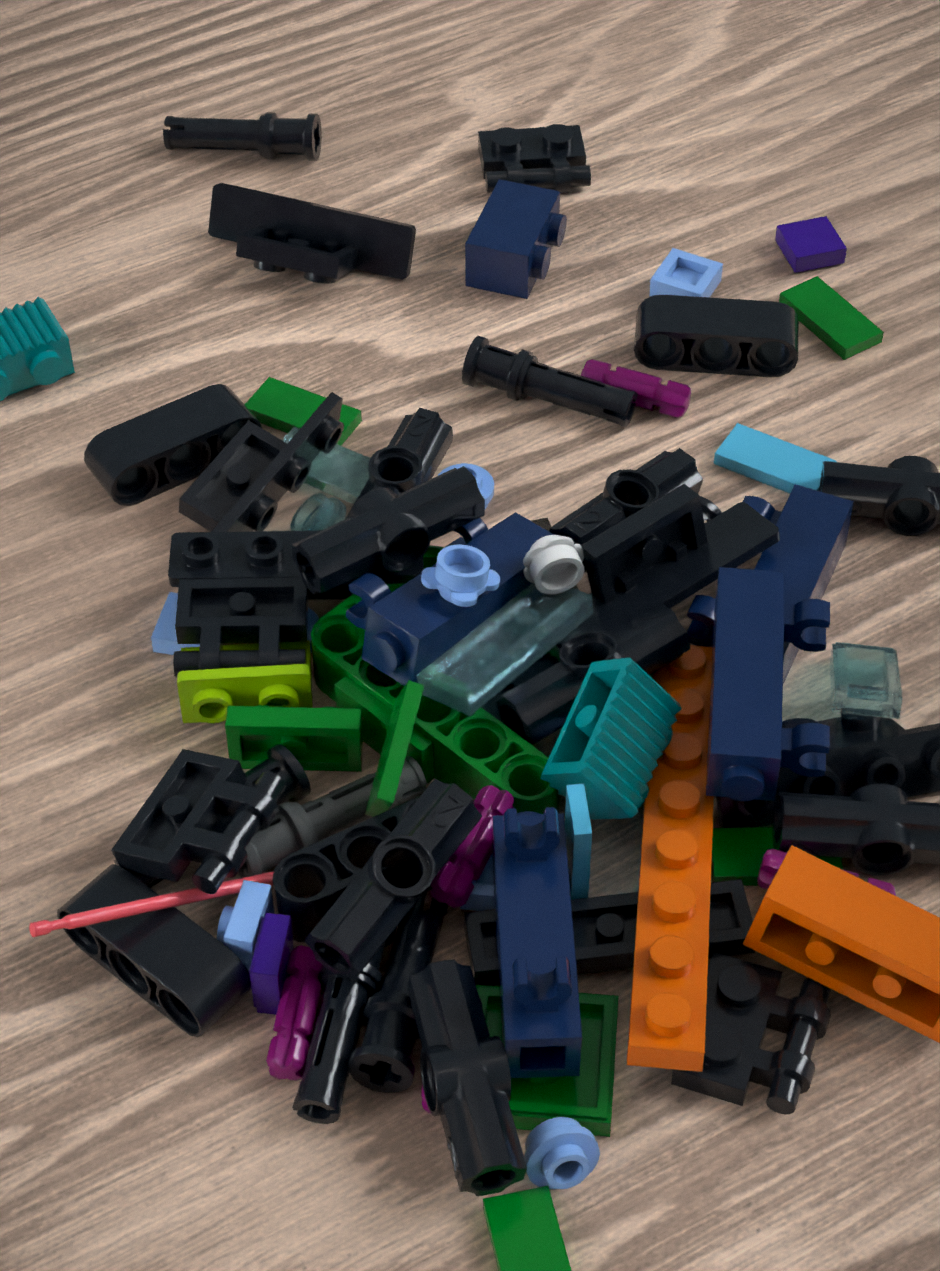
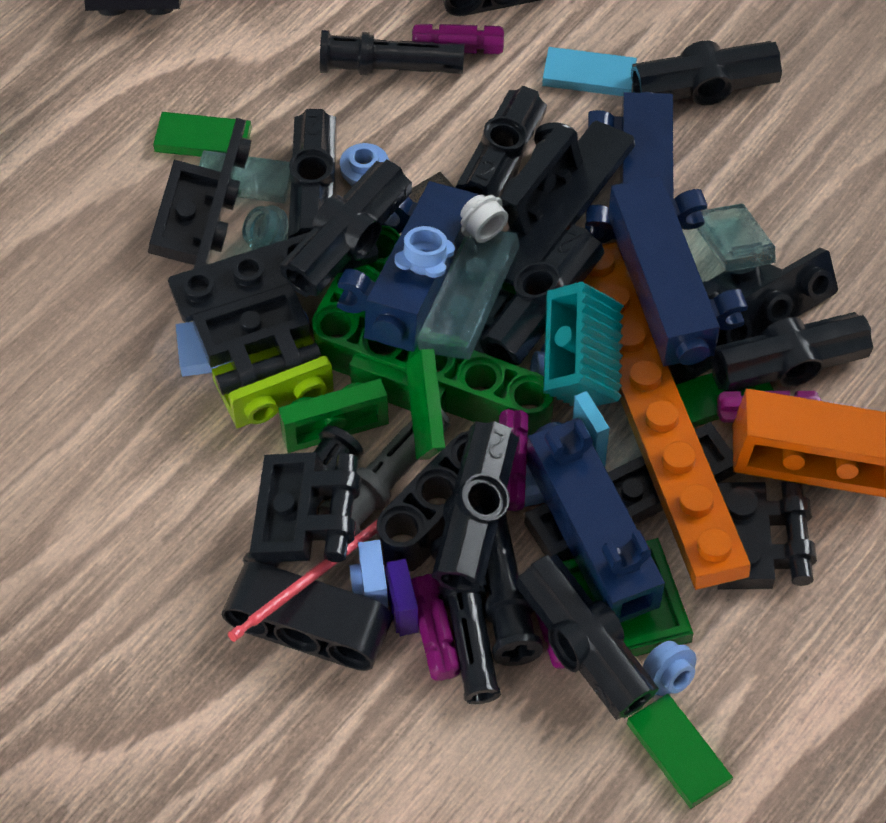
camera: 20 degrees left, 10 degrees up
black beam [84,384,262,506] -> none

